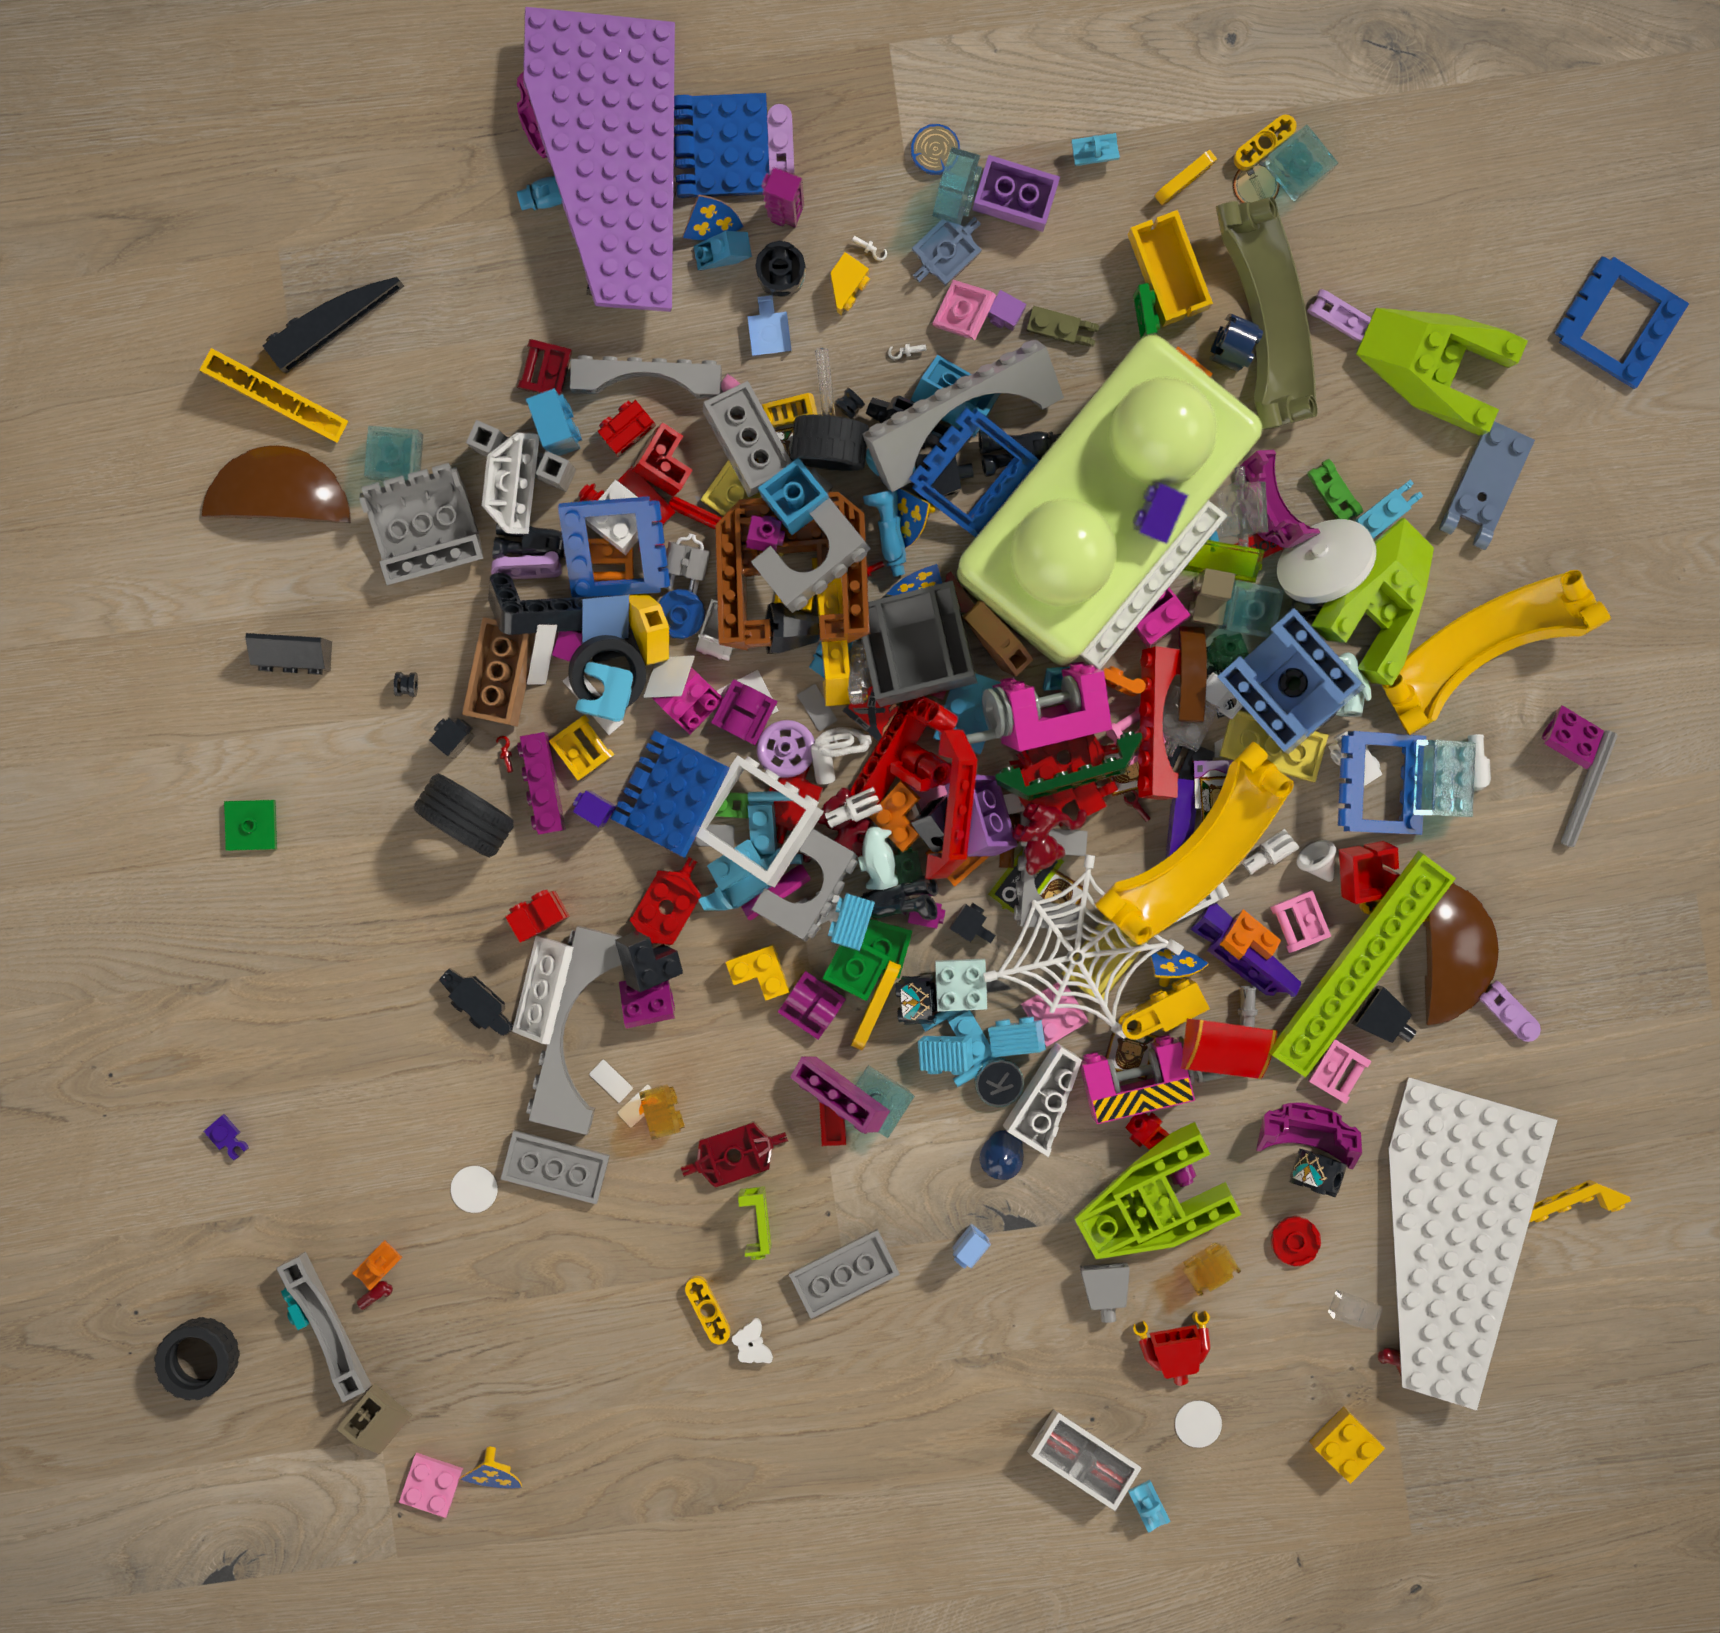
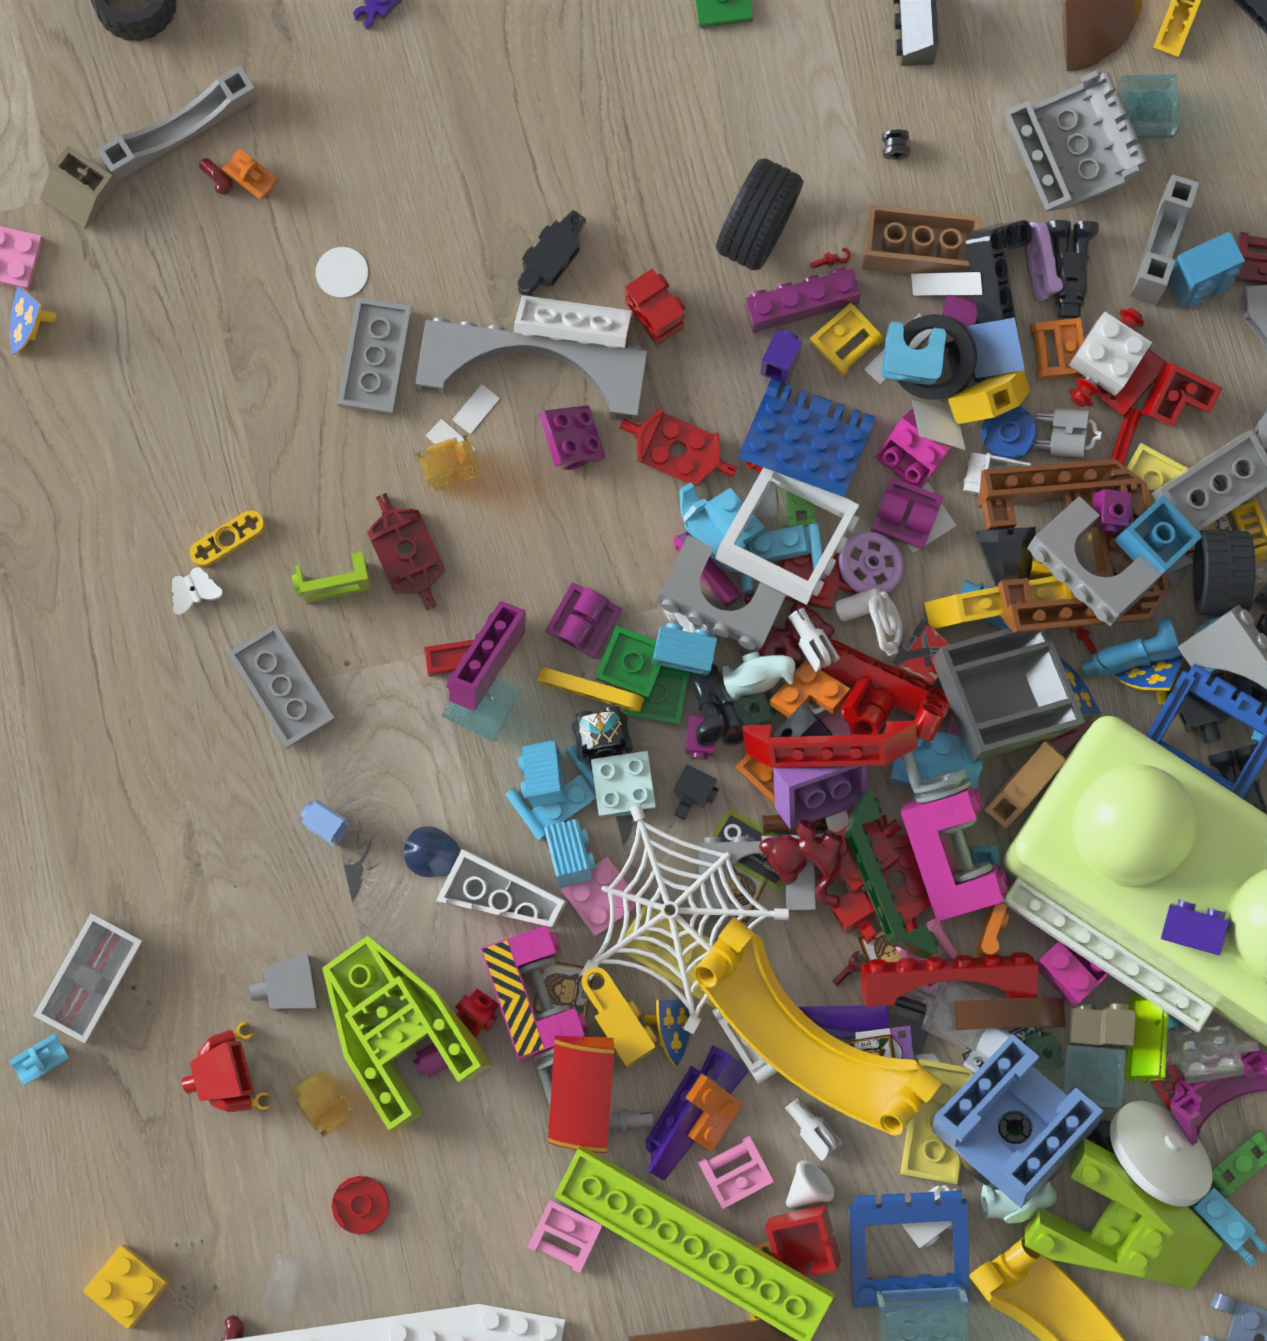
camera: 90 degrees right, 10 degrees down
teal plate [281,1287,310,1330] -> none
black brick [429,717,475,758] -> none
white wedge [482,433,539,534] -> none
blue hinge [558,496,670,597] -> none
red brick [597,400,656,457] -> none
black brick [615,931,683,992] -> none
yellow brick [725,944,790,1001] -> none
light grey sticker [797,684,837,731] -> none
clear beam [848,640,870,704] -> none
black tile [974,1057,1024,1107] -> none
white sticker [1175,1401,1222,1448] -> none
magenta windscreen [1256,1103,1362,1169] -> none
black brick [1289,1148,1347,1198] -> none
black torso [1351,985,1417,1043] -> none

